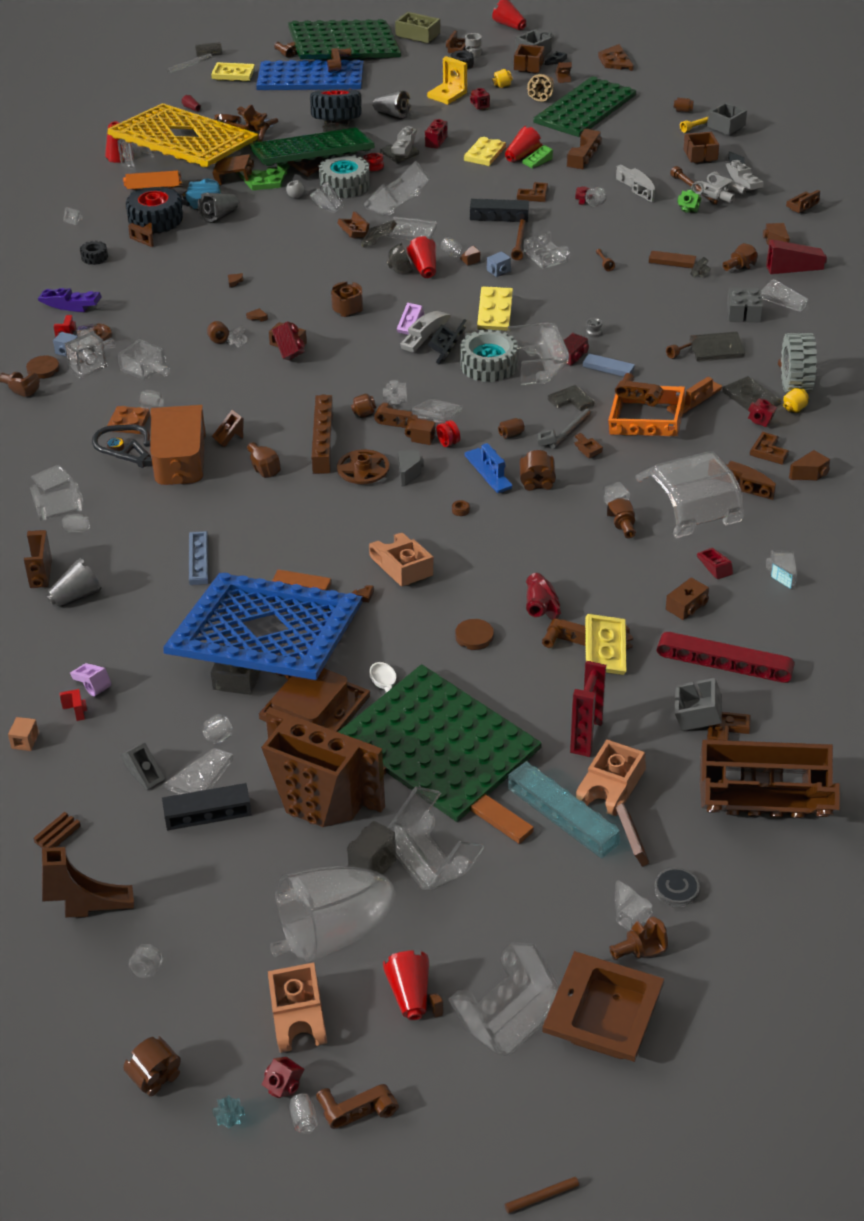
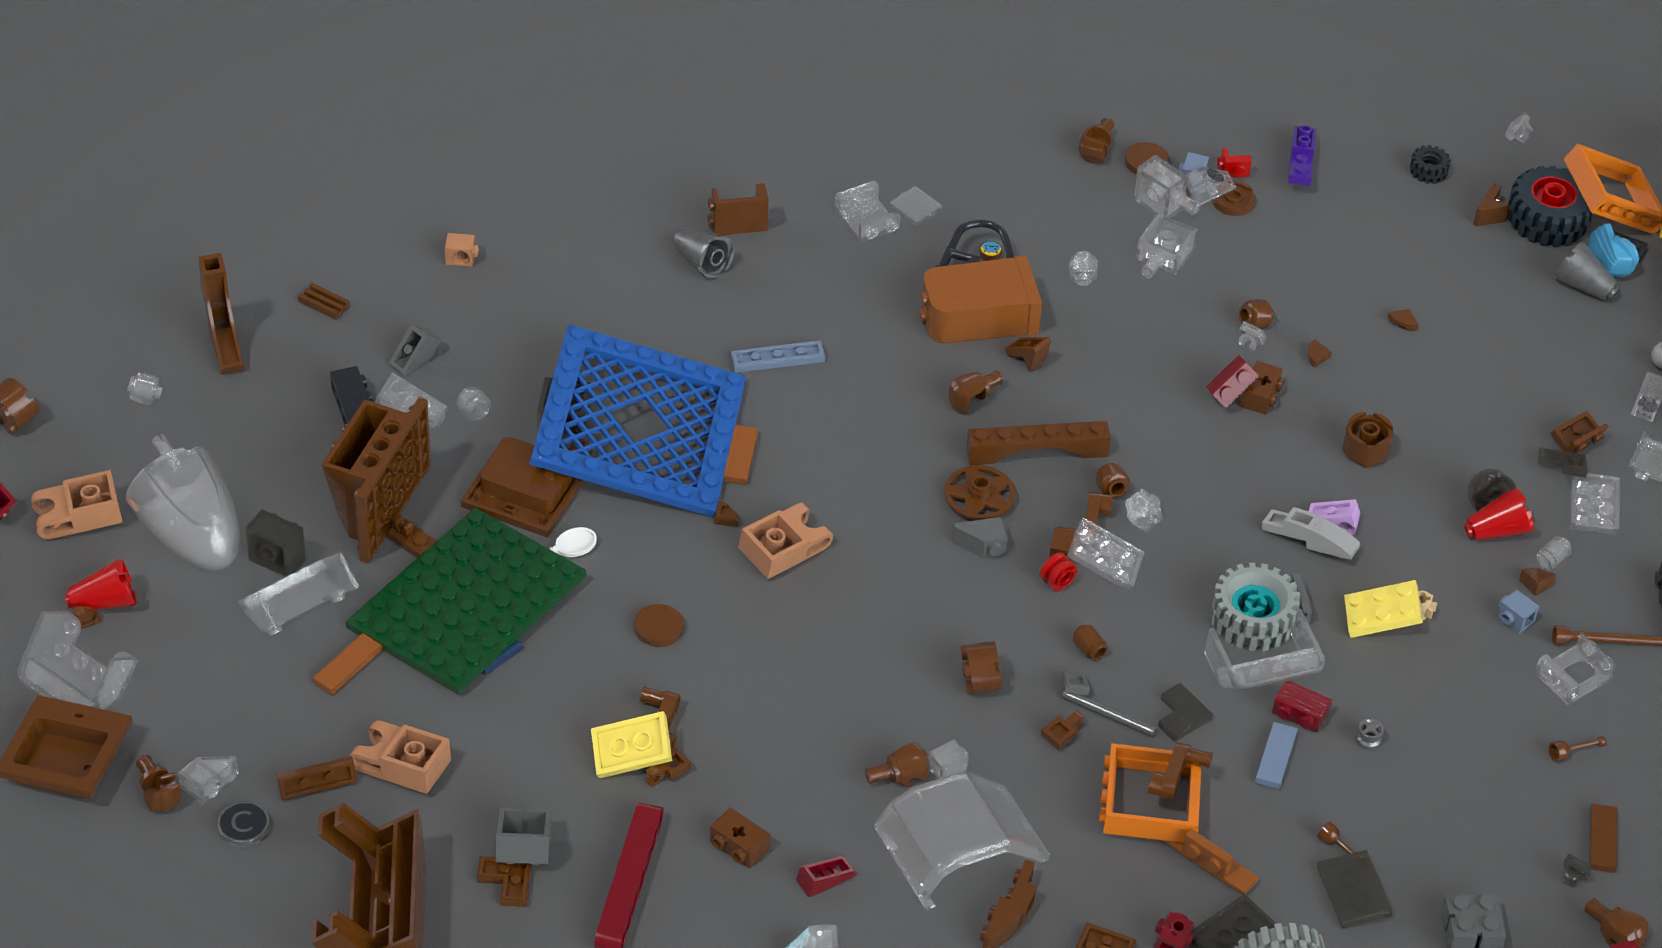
camera: 80 degrees right, 5 degrees up
red bracket [59,689,87,721] -> none
clear brick [62,514,90,532] -> none
lavender plate [70,663,111,697] -> none
dark orange plate [107,406,150,434] -> none
black bracket [428,319,467,364] -> none
reddish brown tile [452,500,470,516] -> none
blue bracket [465,443,512,493] -> none
clear light blue brick [508,761,620,859] -> none
dark red animal [526,573,561,620] -> none
dark red fence [570,660,607,757] -> none

